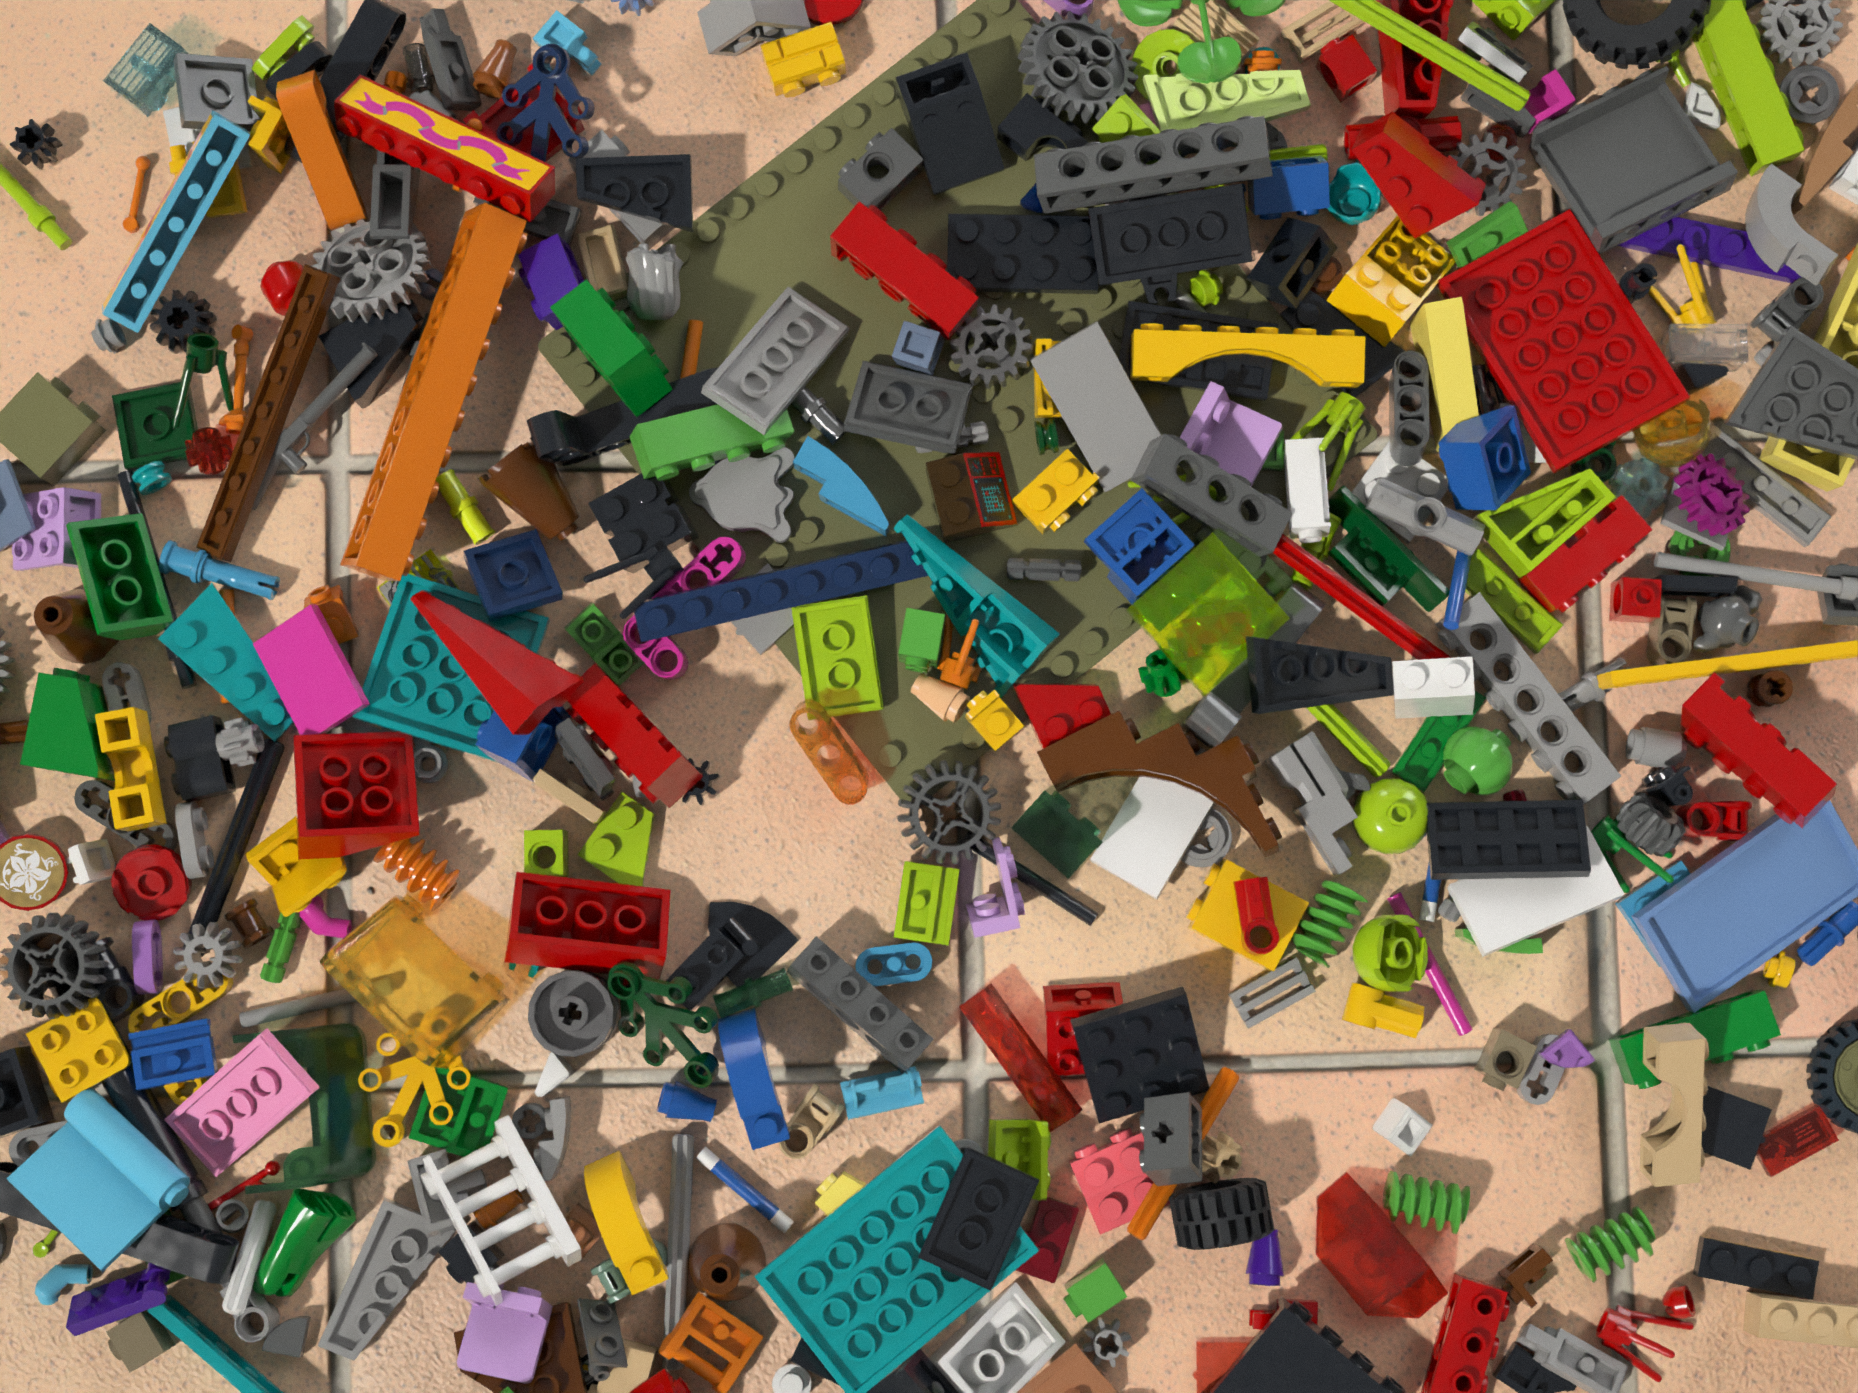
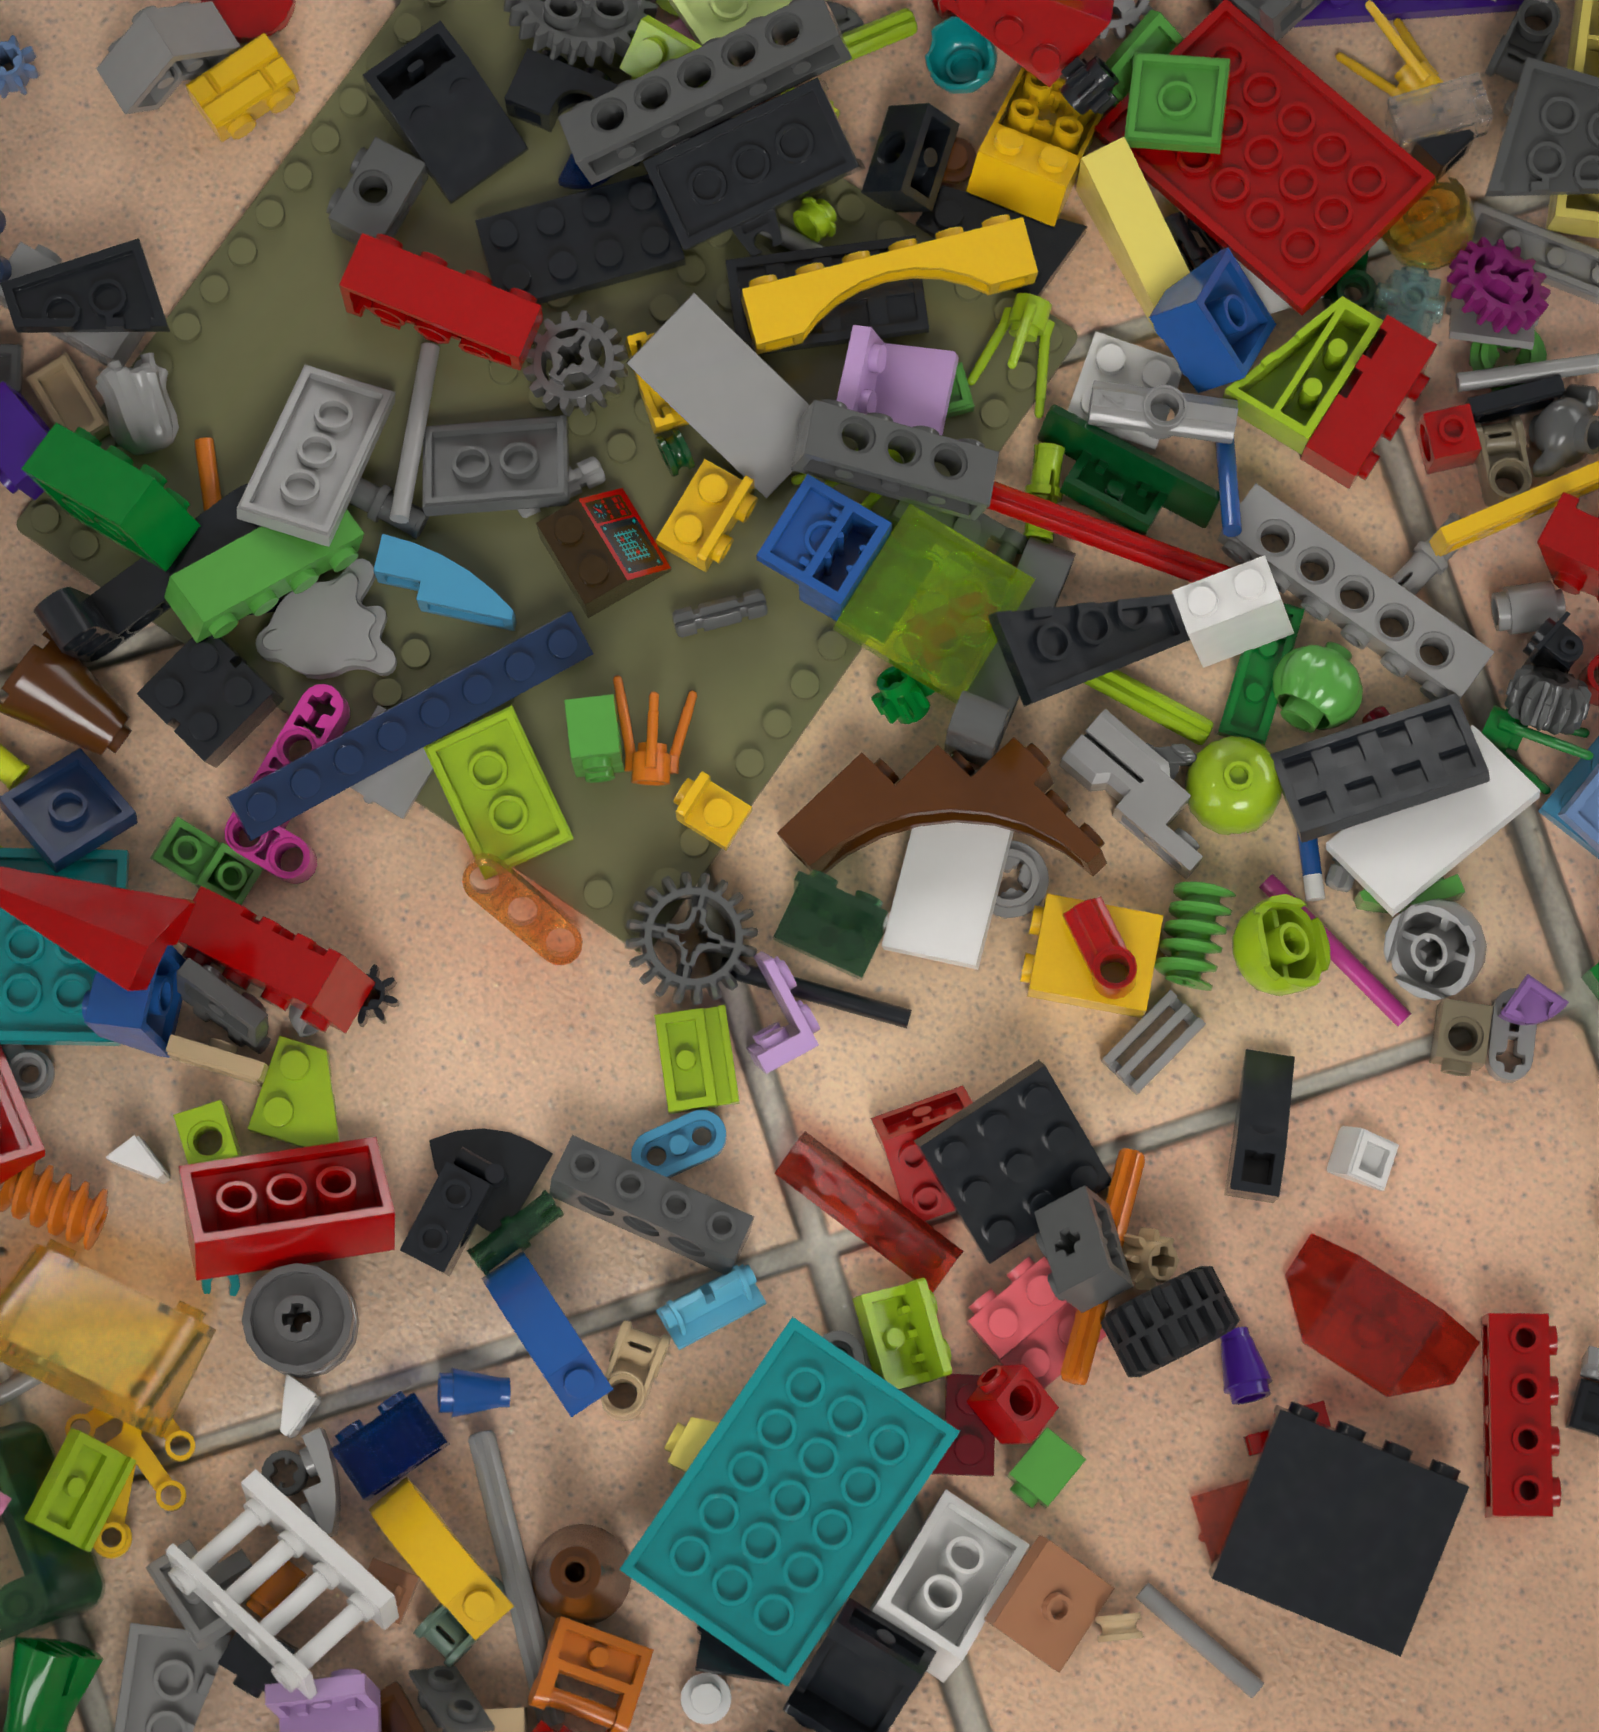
camera: 15 degrees left, 5 degrees down
green slope [409,1062,508,1157] -> none
black plant [583,545,685,619] -> none
dark green plant [607,961,719,1088] -> none
blue bar [696,1146,794,1234] -> none
sand blue brick [892,321,945,376] -> none
teal wedge [894,514,1060,698] -> none
light nougat cone [911,673,970,723] -> none
black tile [918,1146,1040,1291] -> none
red wing [1013,683,1111,749] -> none
light grey gear [1082,1317,1131,1368] -> none
blue brick [1247,156,1330,220] -> none
white window [1284,437,1331,543] -> none
yellow piece [1341,982,1425,1038] -> none
bright green piece [1383,1171,1470,1234] -> none
dark grey beam [1389,350,1430,466] -> none
lime tile [1451,549,1563,654] -> none
reddish brown bracket [1498,1243,1553,1309] -> none
black pin [1618,263,1657,304] -> none
none -> lime plate [24,1427,136,1552]
none -> white slope [106,1135,171,1184]
none -> clear blue brick [330,1391,450,1501]
none -> light grey bar [390,343,440,523]
none -> red brick [966,1364,1059,1444]
none -> black gear [1060,56,1119,115]
none -> bright green plate [1124,52,1230,154]
none -> black slope [1224,1049,1295,1203]
none -> light grey cylinder [1384,899,1487,1001]

